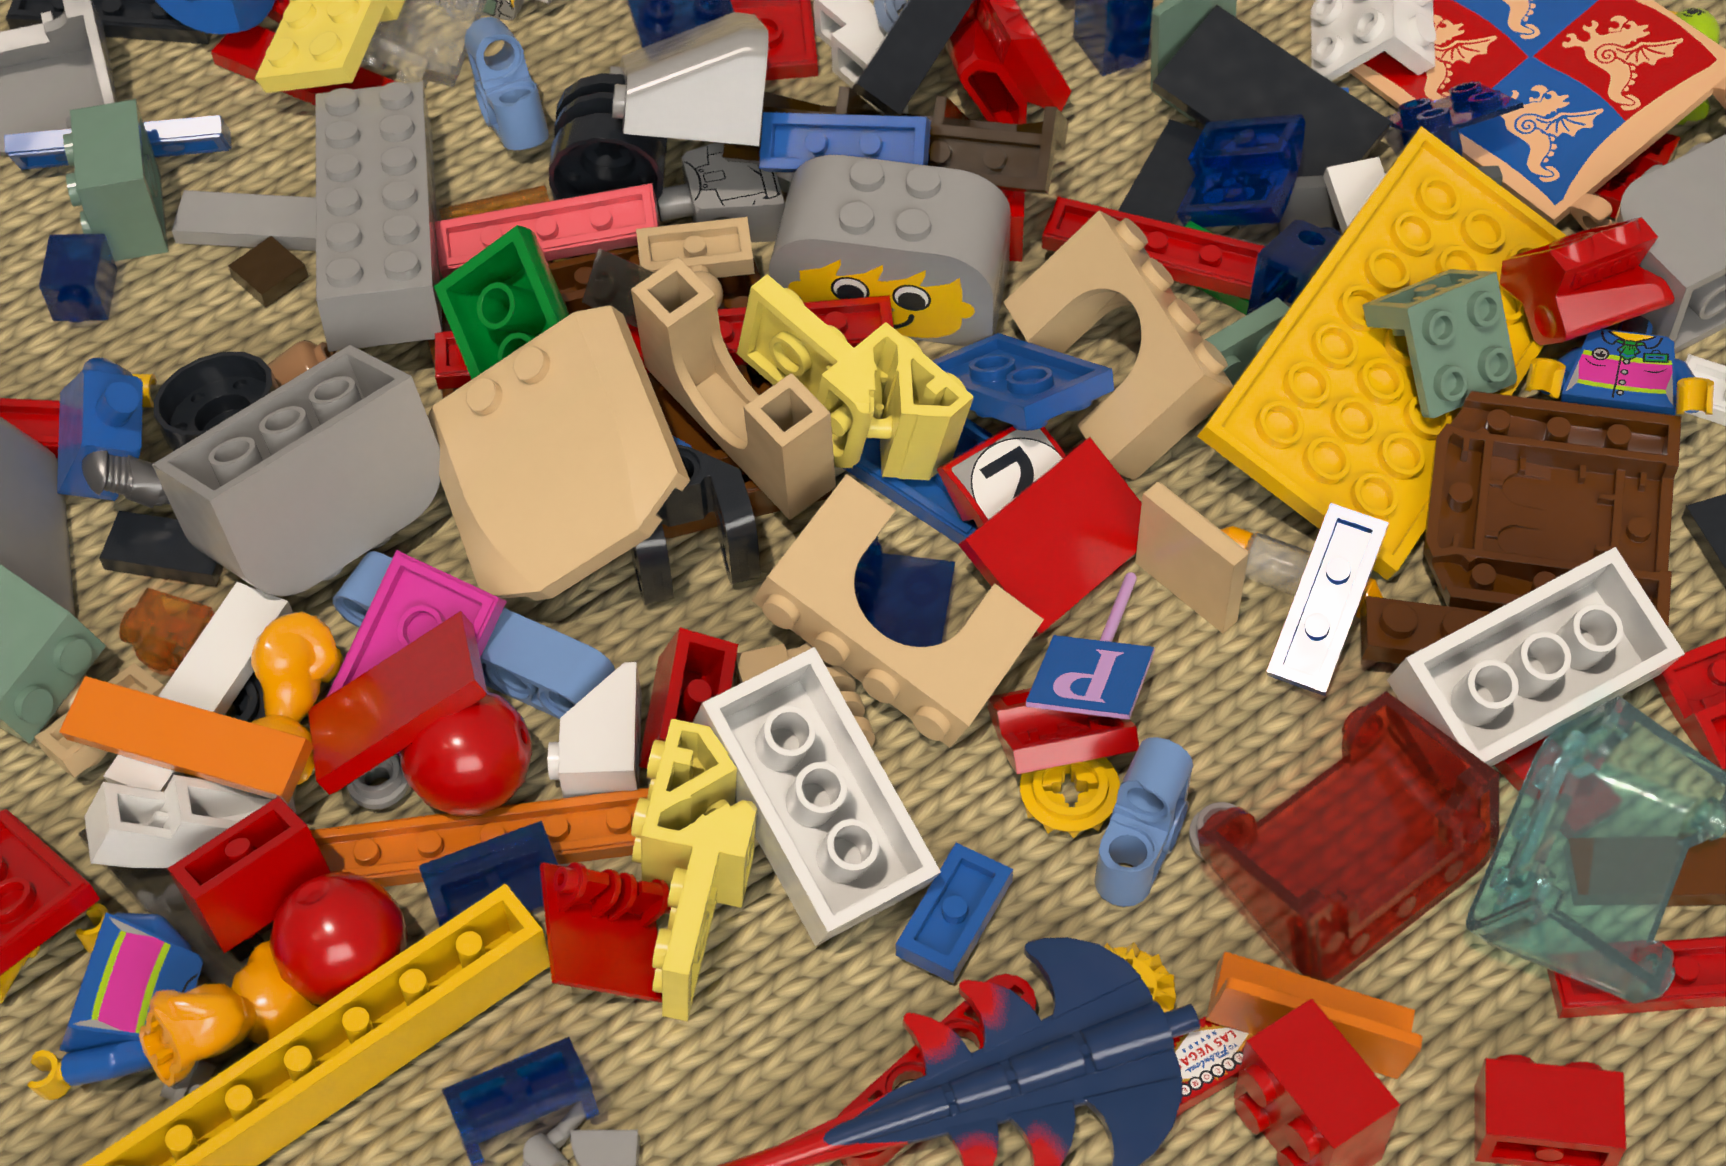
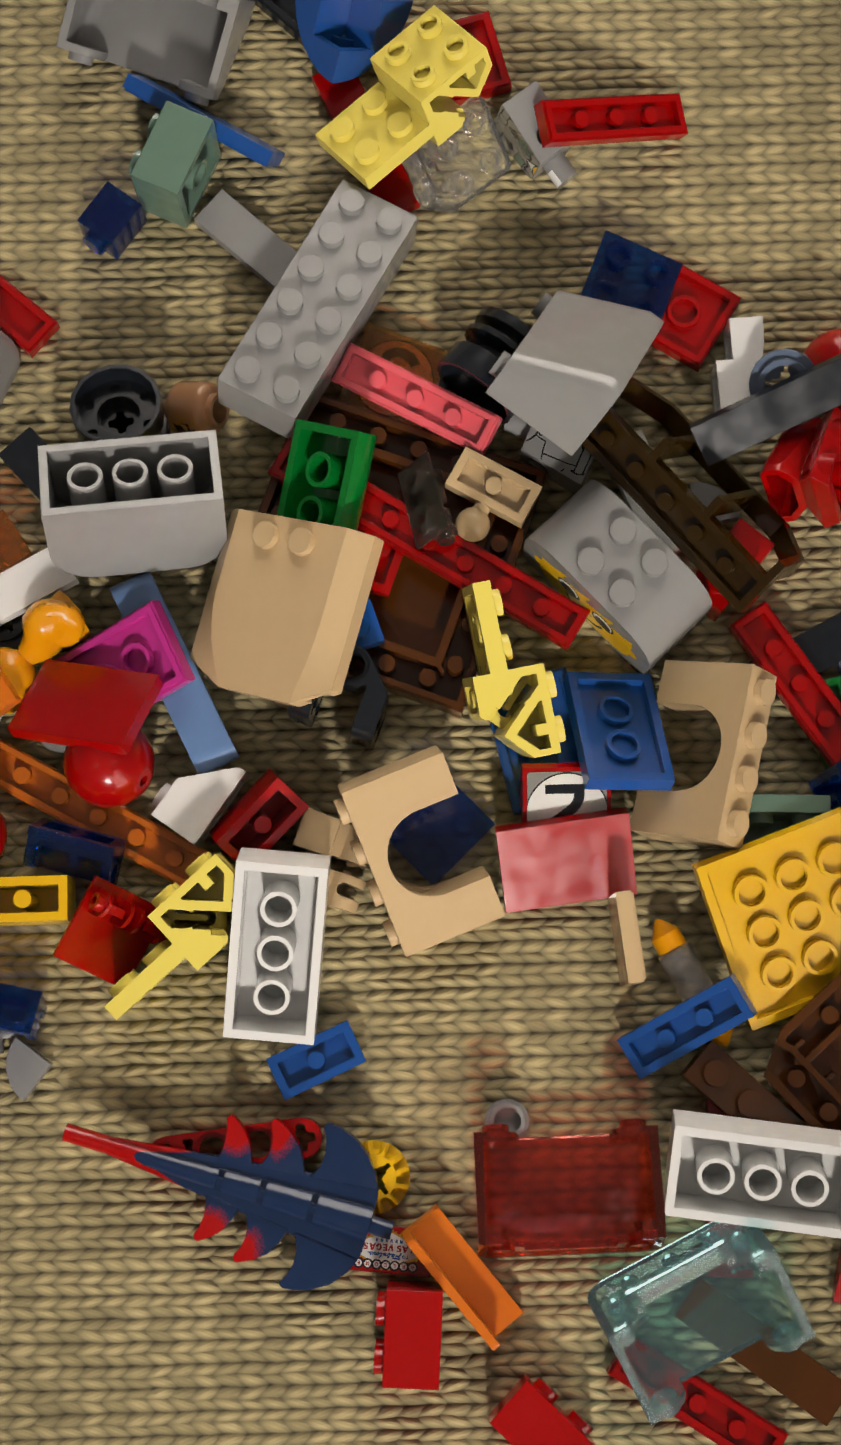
camera: 35 degrees right, 25 degrees up
blue torso [57,357,171,508] -> none
dark brown tile [228,236,309,307] -> none
medium blue piece [464,17,549,150] -> none
tan arch [631,256,836,520] -> none
plate [759,112,931,173] -> none
red slope [987,688,1139,774] -> none
yellow gear [1019,757,1120,839] -> none
blue piece [1026,572,1155,720] -> none
medium blue piece [1094,737,1193,907] -> none

